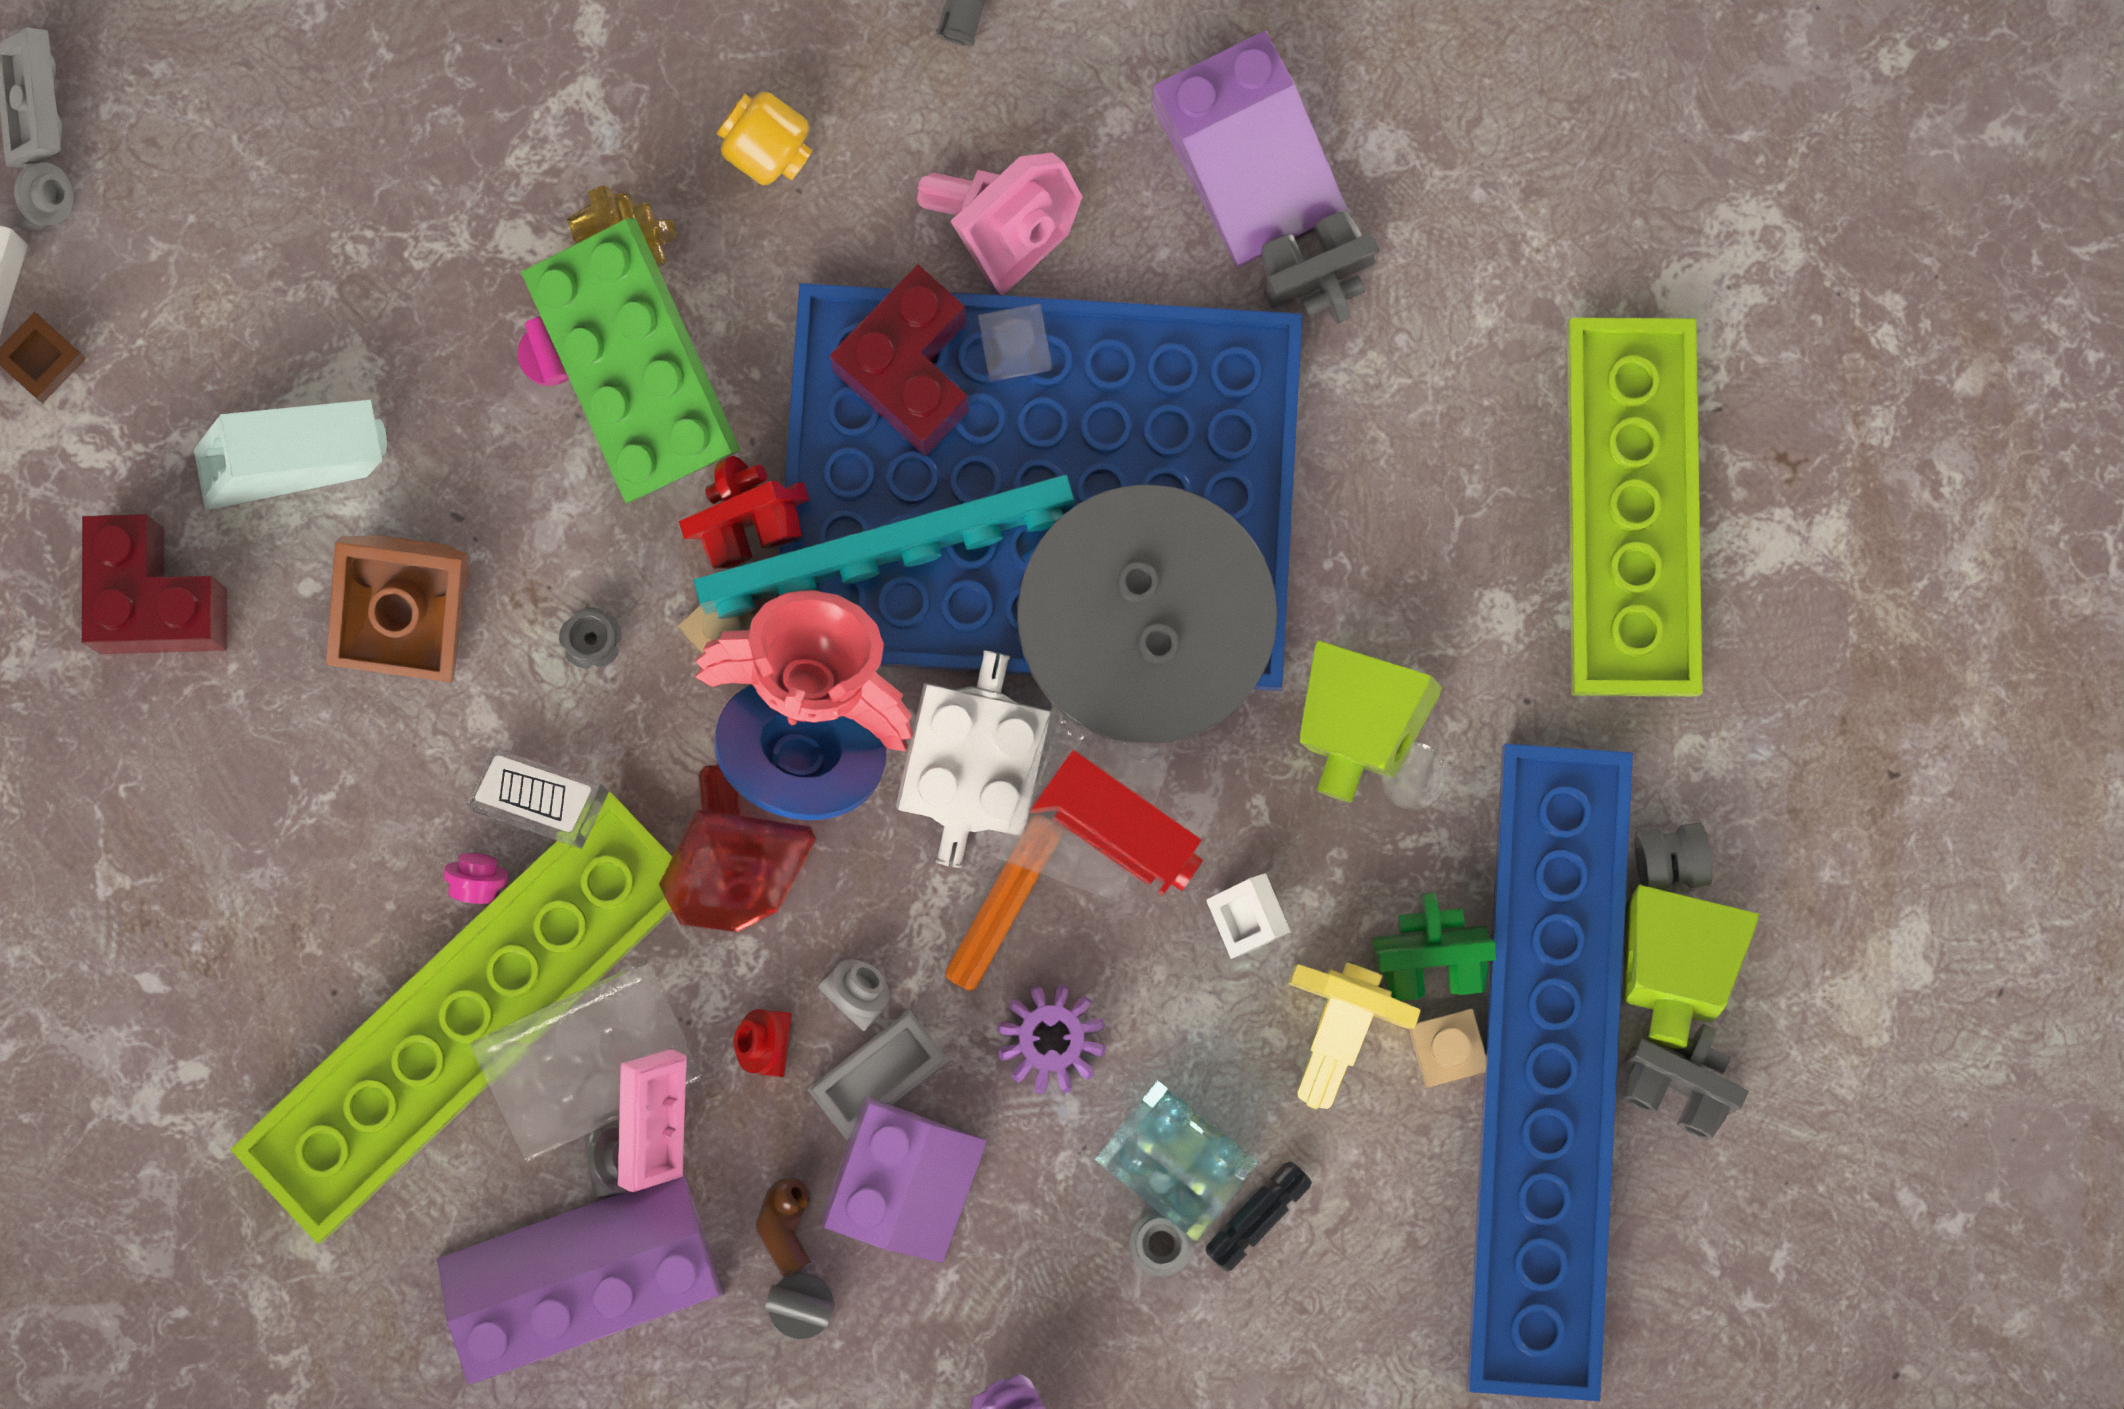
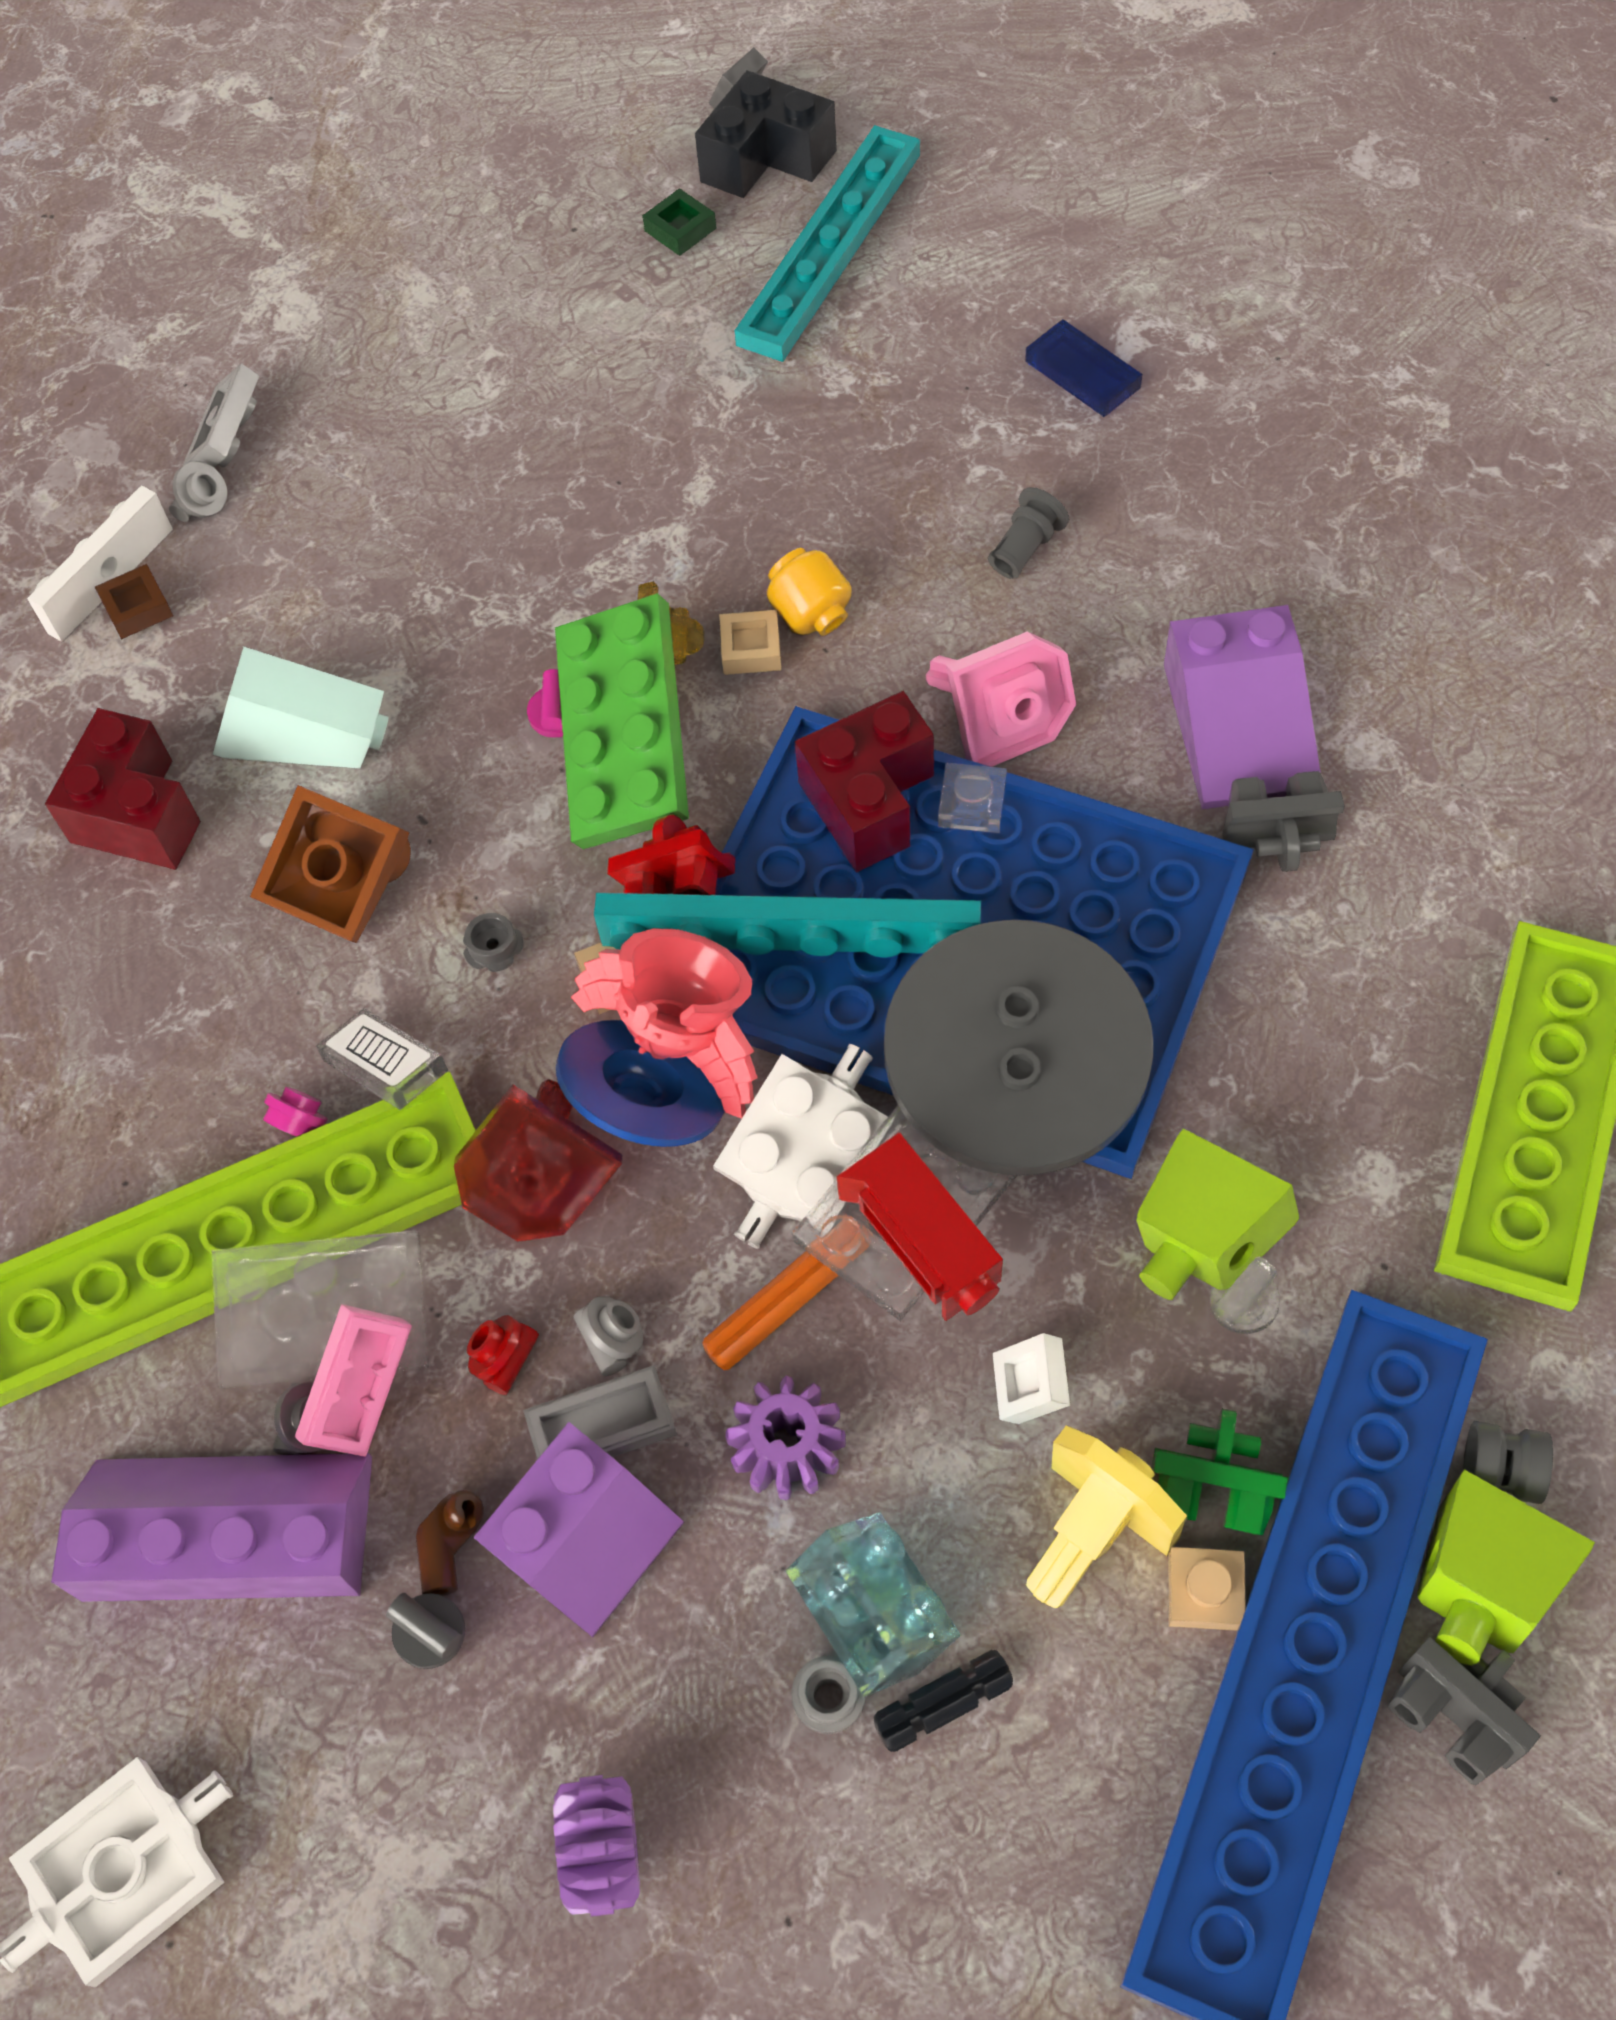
camera: 25 degrees right, 20 degrees down
none -> tan plate [719,610,781,675]

